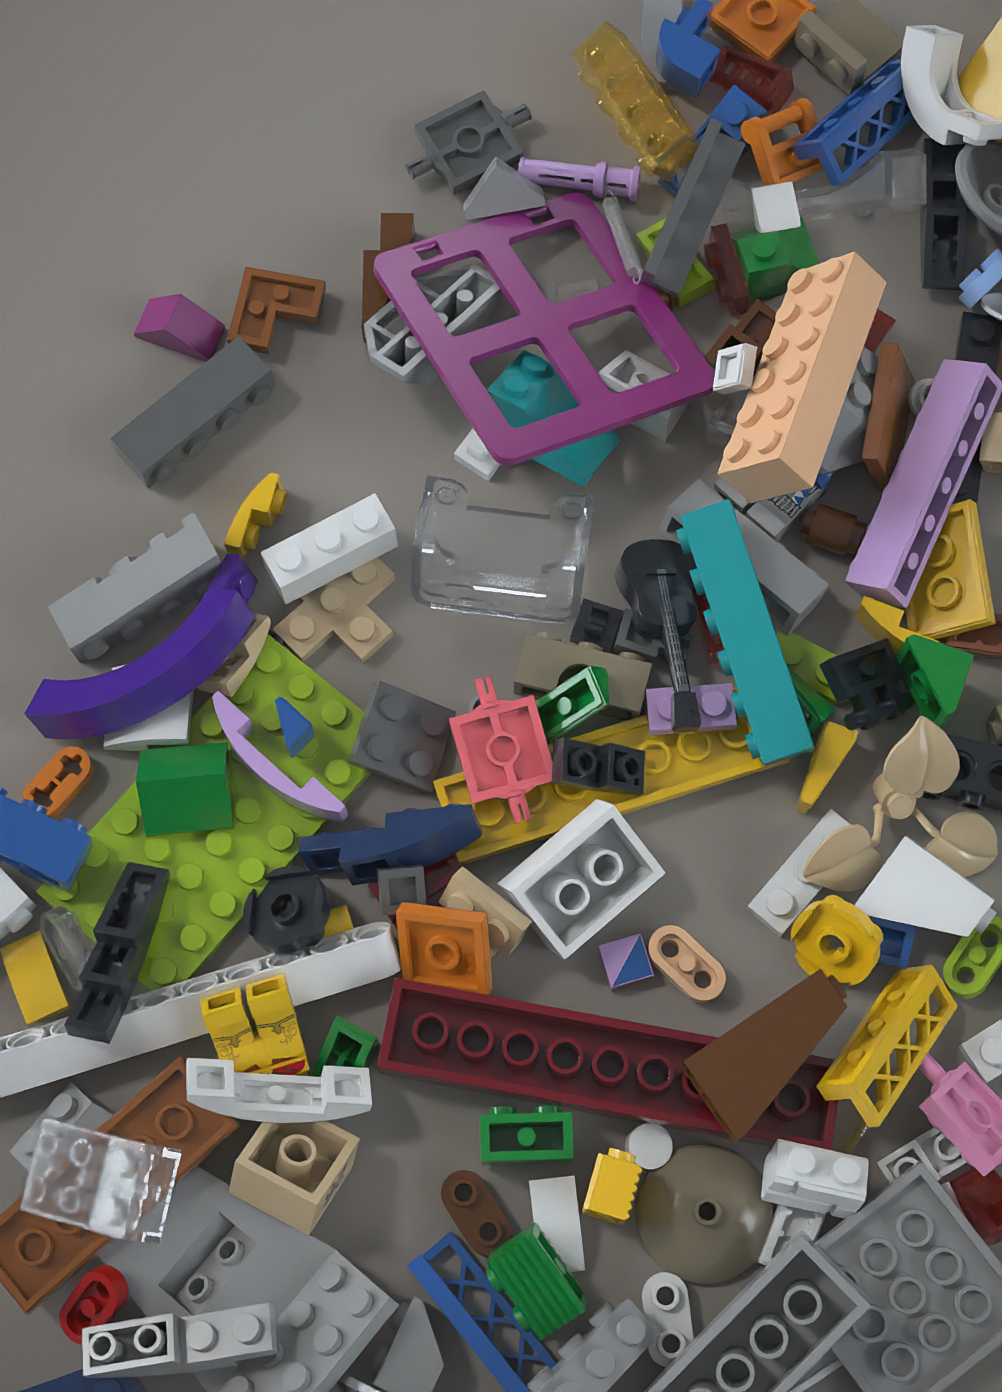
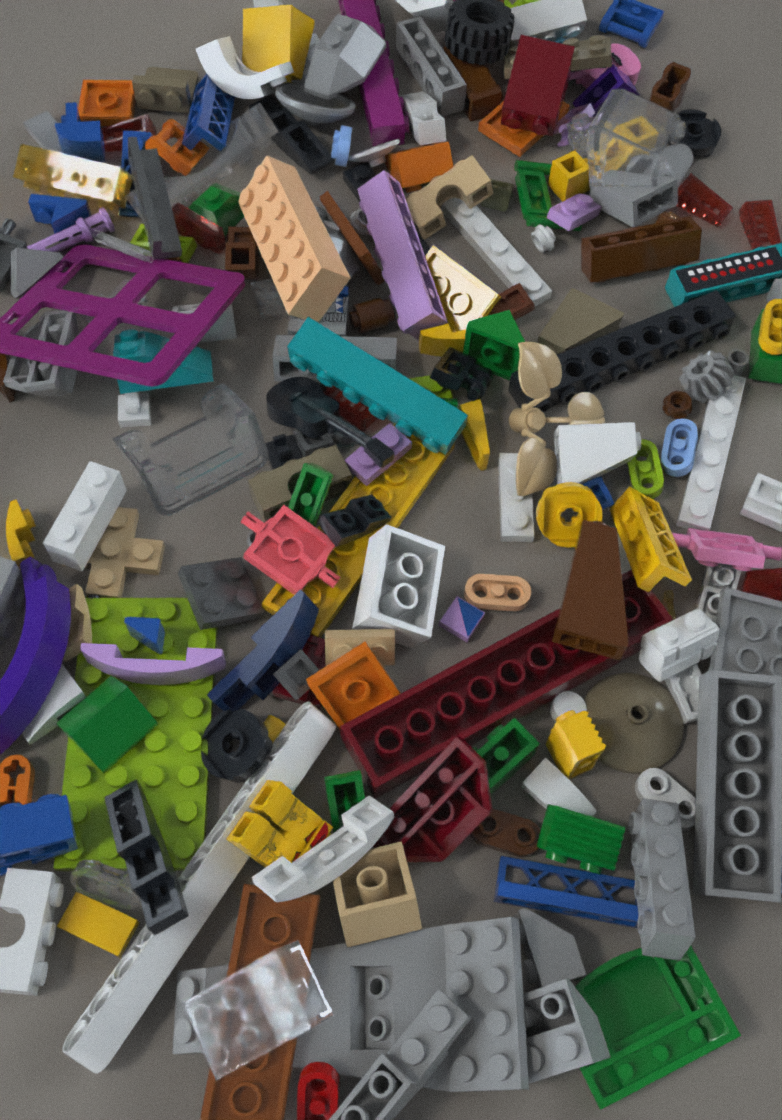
camera: 45 degrees left, 10 degrees down
white tile [713,343,757,395] -> none
white slope [751,181,801,233] -> none
none -> blue slope [28,194,91,241]
none -> dark red wedge [373,735,493,863]

